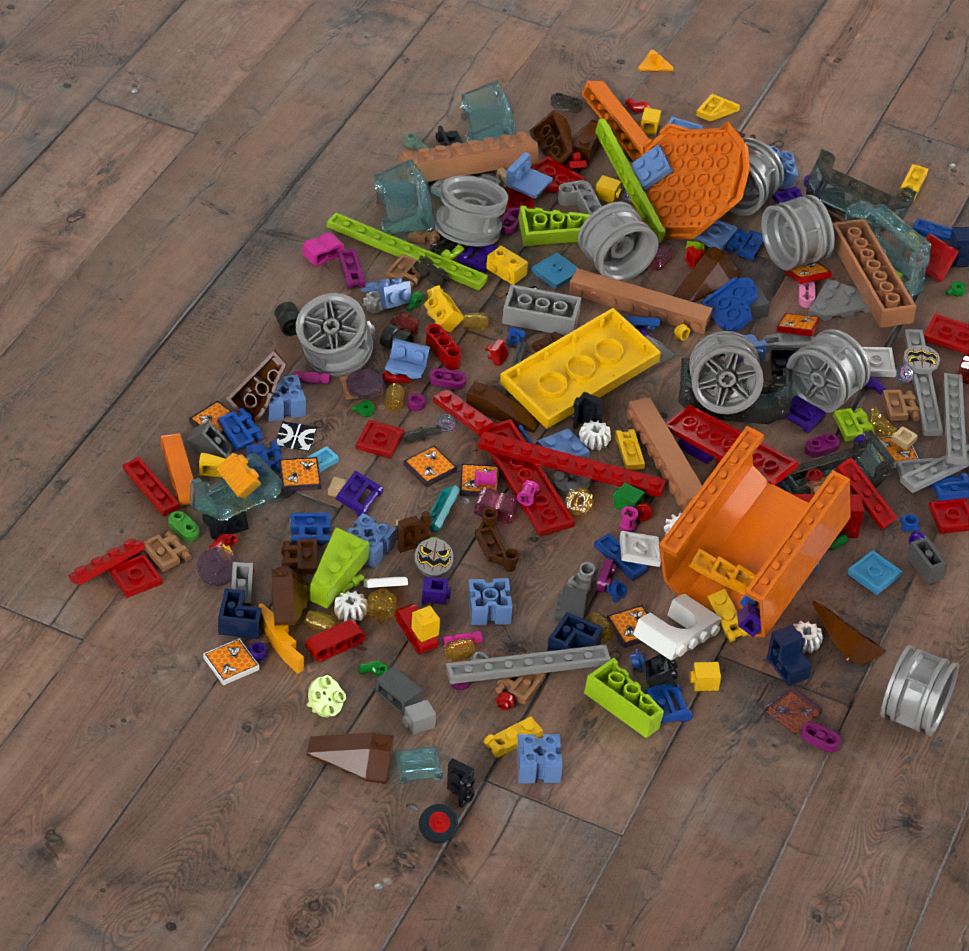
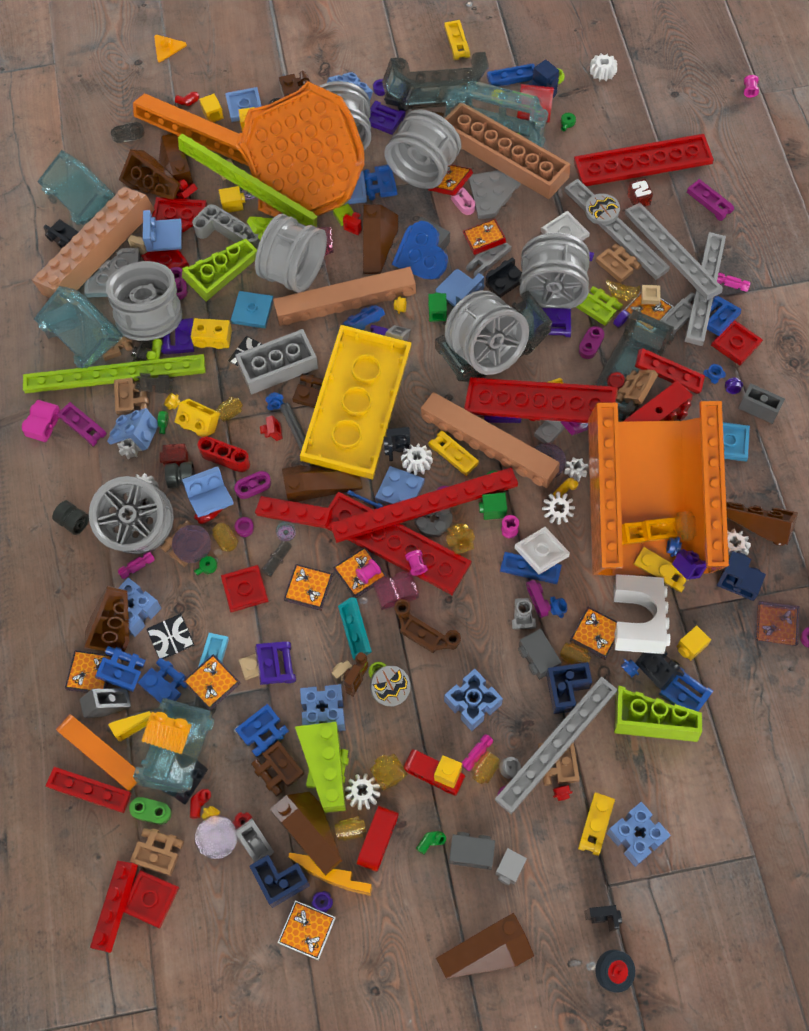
camera: 30 degrees left, 20 degrees up
yellowish green plate [307,675,346,718] -> none
white tile [364,577,408,588] -> none
clear light blue plate [395,747,443,784] -> none
sand green plate [403,133,432,149] -> none
dark purple brick [422,576,452,605] -> none
medium blue plate [631,144,674,190] -> none
red plate [635,503,653,522] -> none
yellow wing [696,94,740,122] -> none
clear light blue tile [896,365,913,383] -> none

